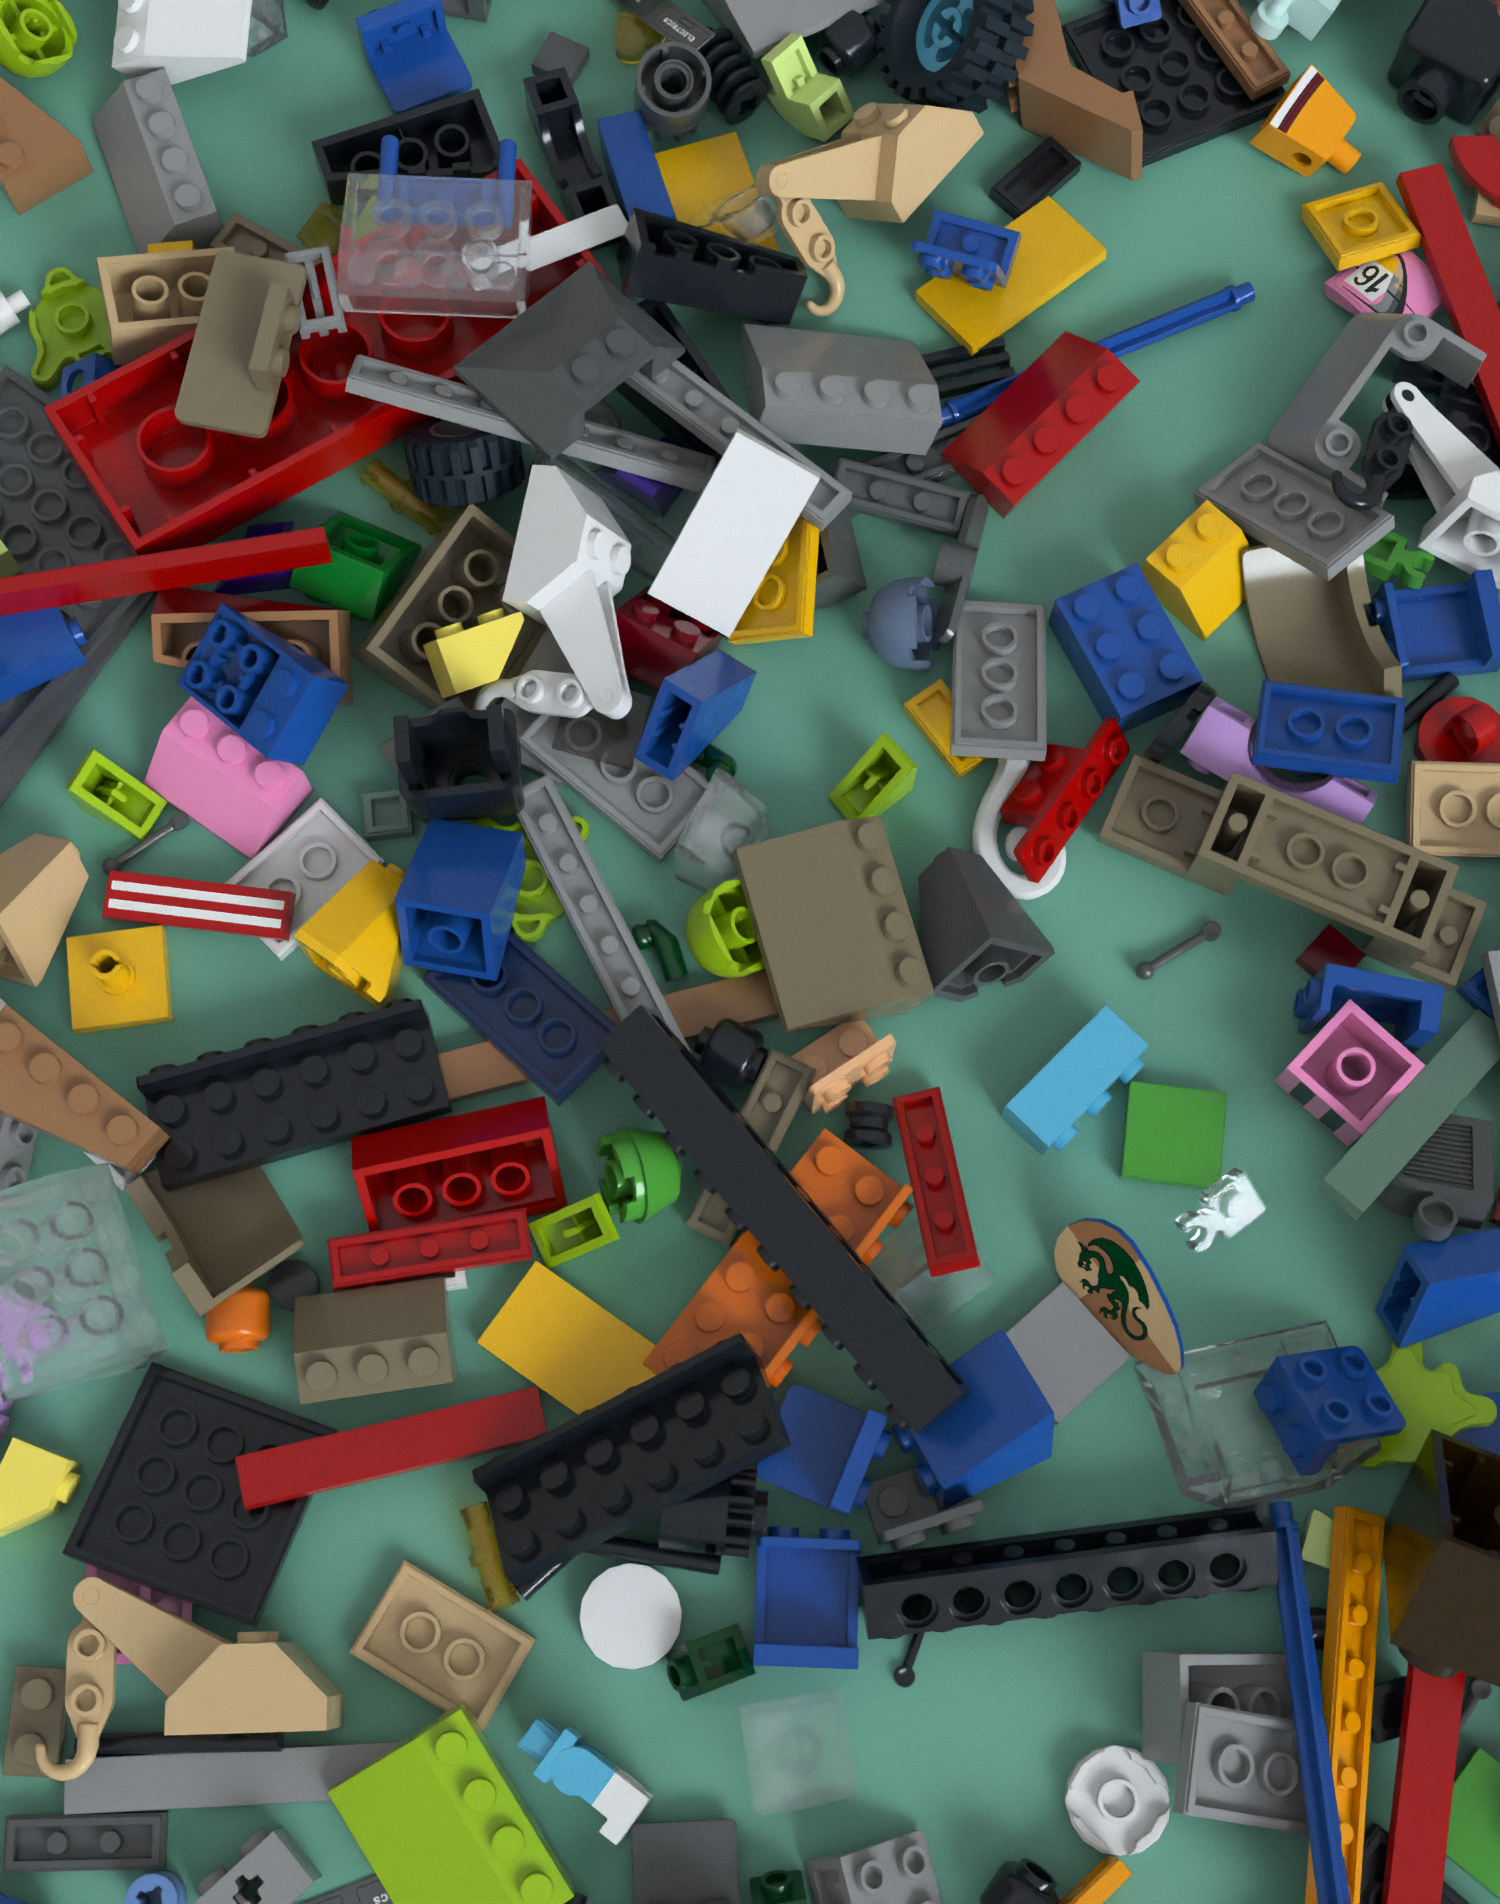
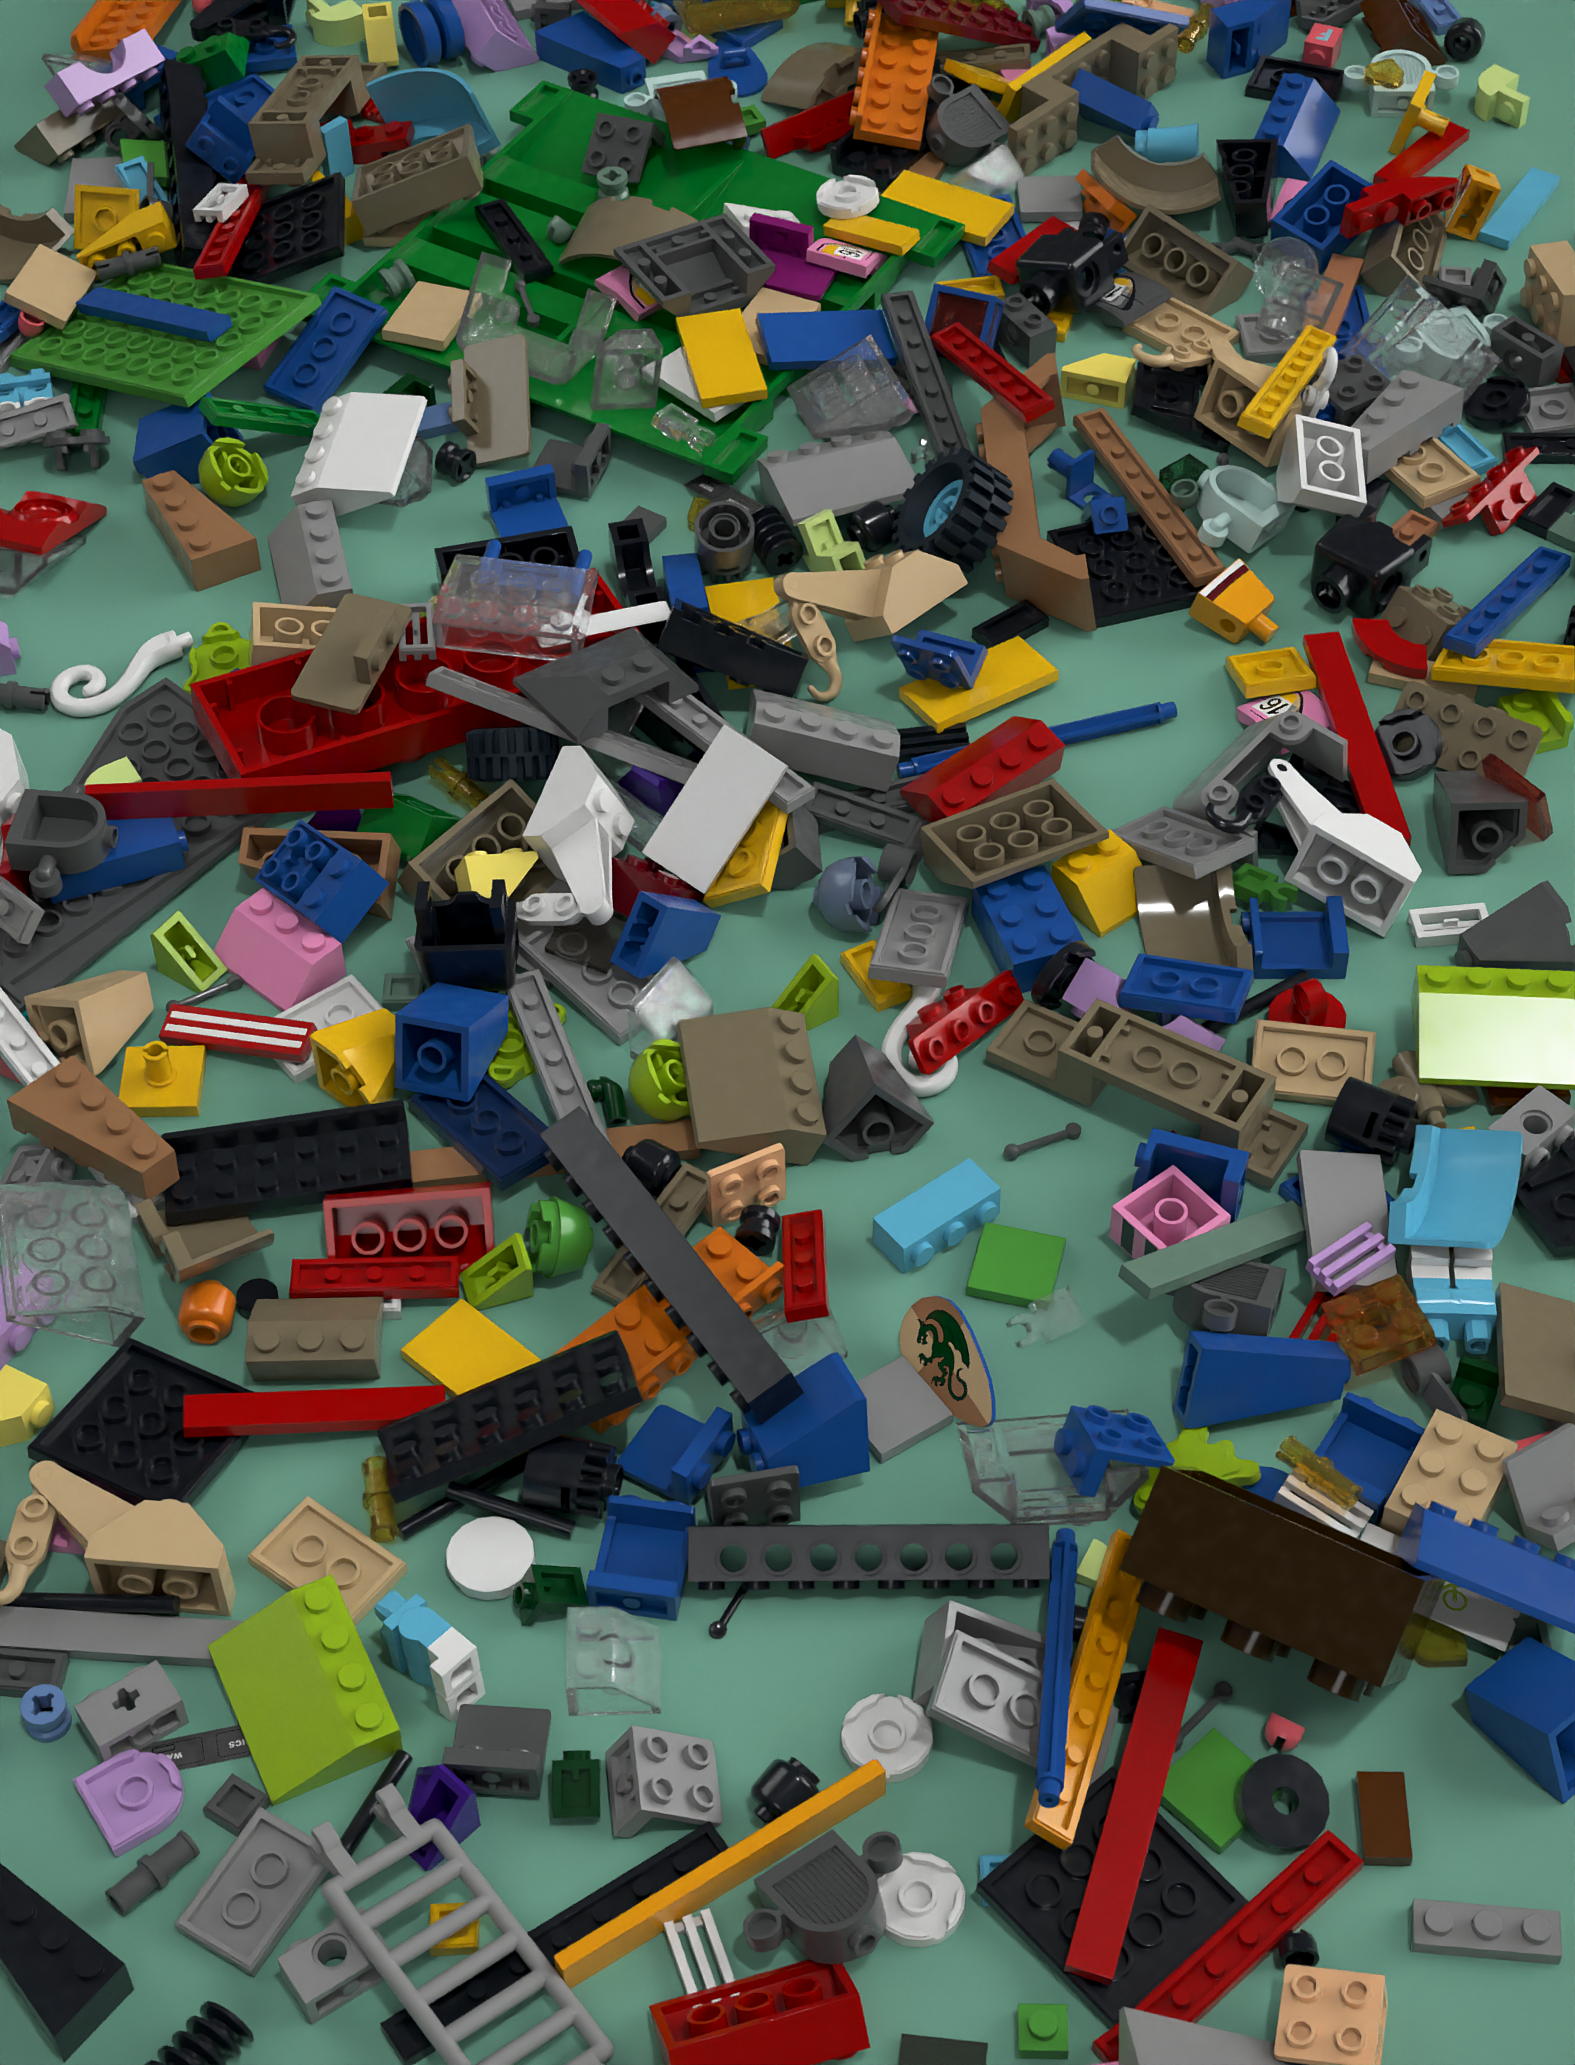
camera: 10 degrees right, 25 degrees down
none -> dark tan slope [920,779,1109,889]

